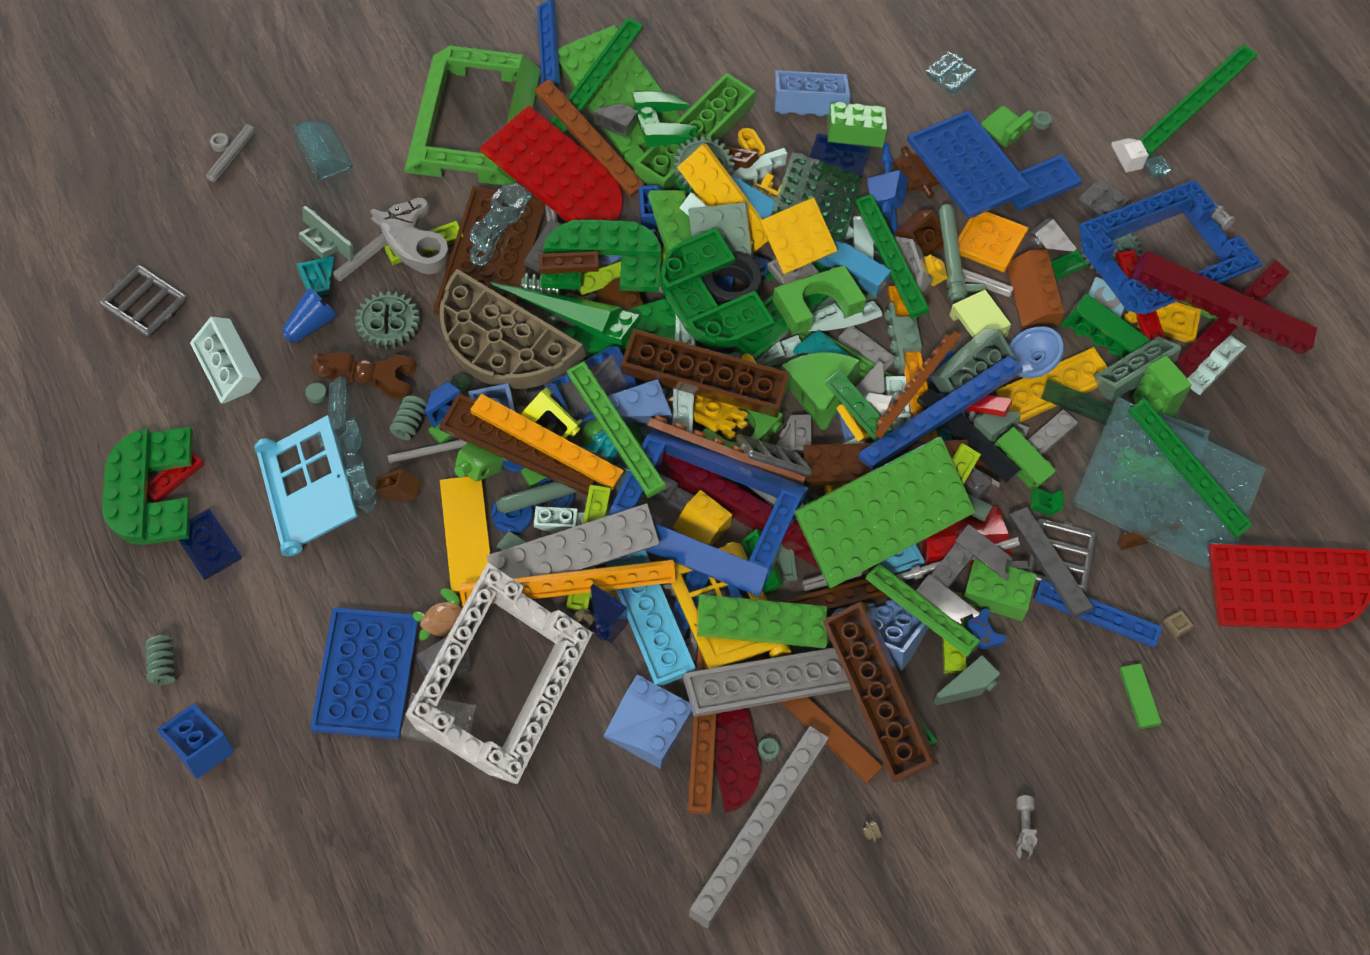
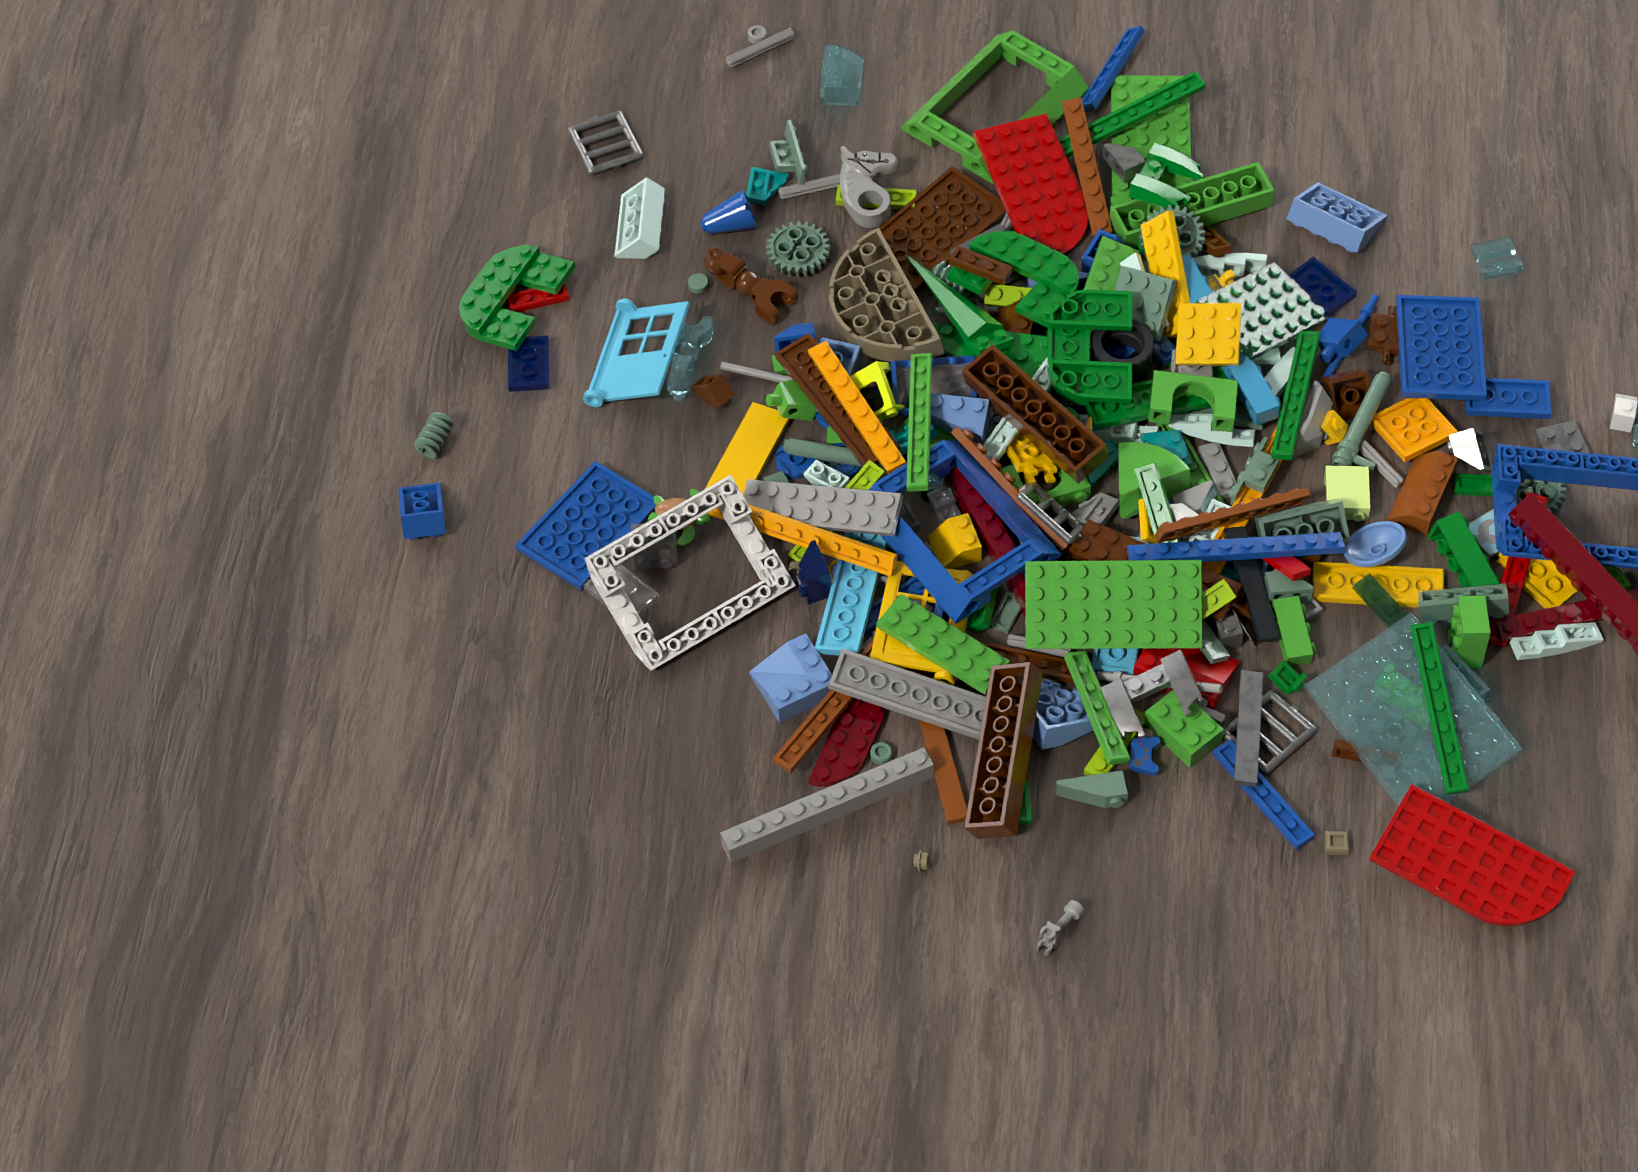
camera: 40 degrees right, 5 degrees down
clear light blue tile [328,376,346,437] -> none
sand green piece [390,396,427,441] -> none
clear green plate [451,373,471,392] -> none
clear light blue piece [470,183,531,265] -> none
yellow plate [738,128,765,157] -> none
bright green brick [827,102,887,148] -> none
bright green bracket [981,106,1034,148] -> none
light grey plate [1027,410,1078,456] -> none
sand green tile [1033,111,1052,129] -> none
bright green tile [1119,664,1161,729] -> none

